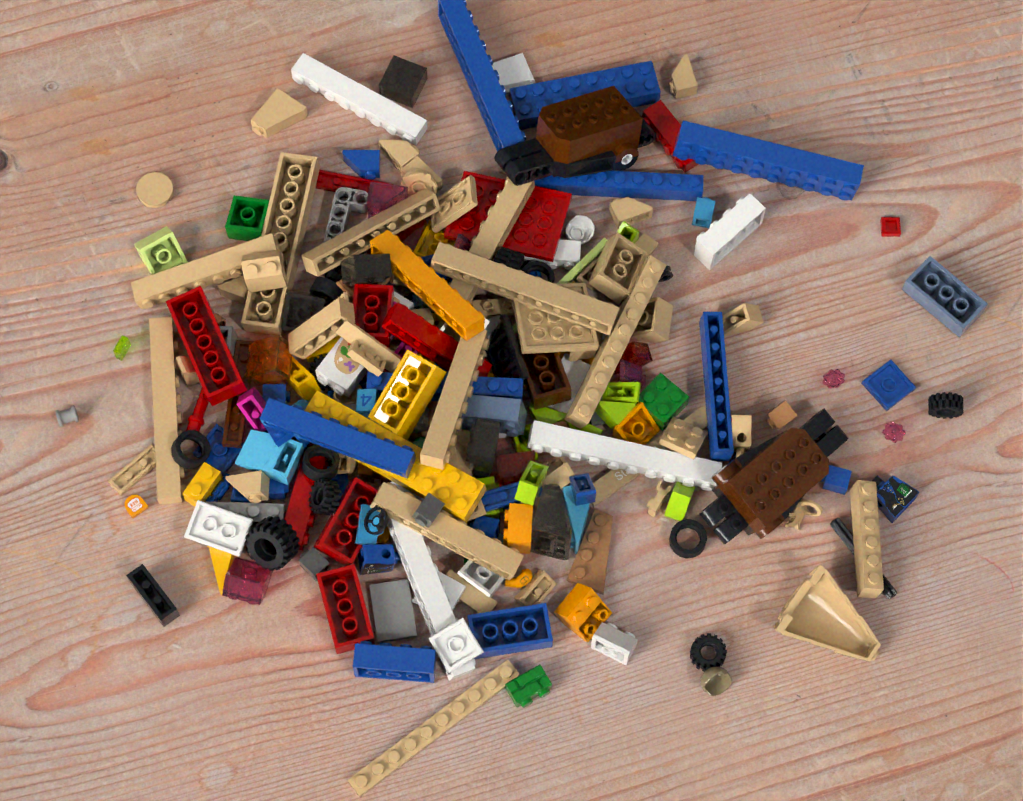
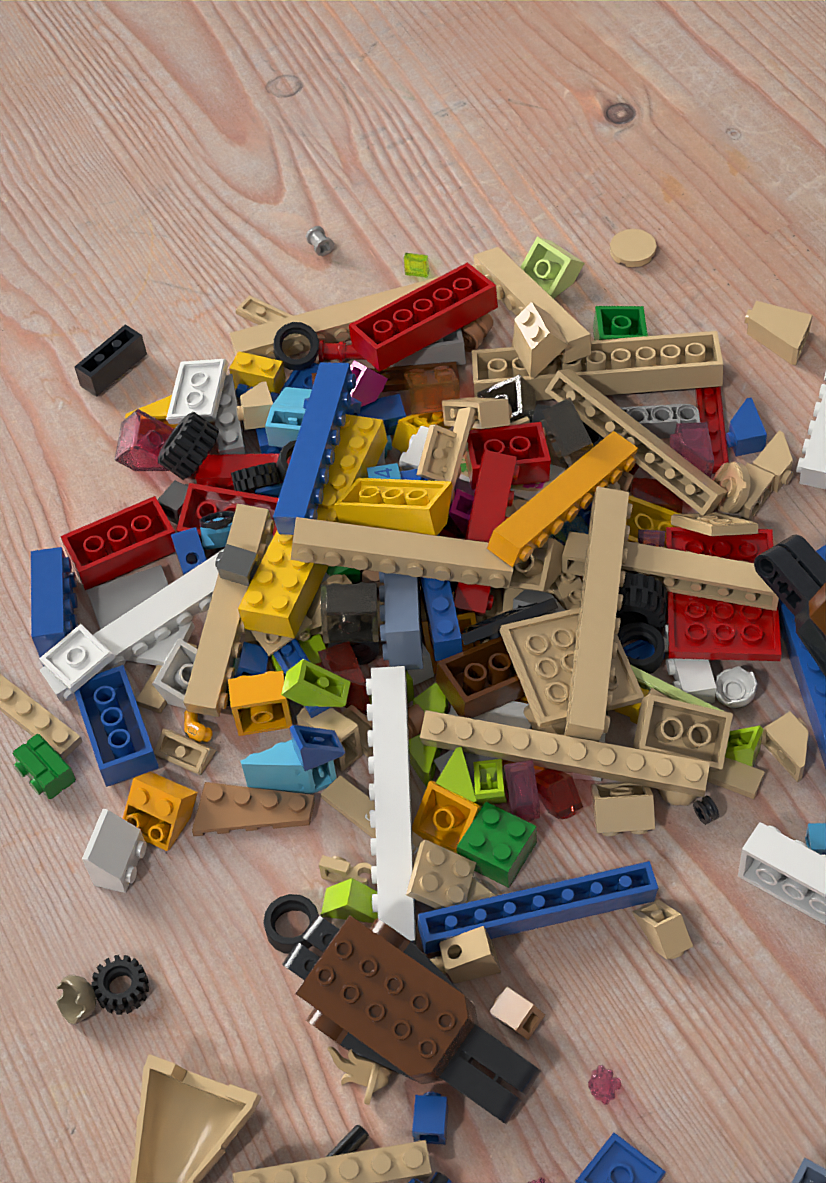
camera: 85 degrees right, 15 degrees down
tile [125,495,149,519] -> none
clear smoke windscreen [530,484,573,560] -> none

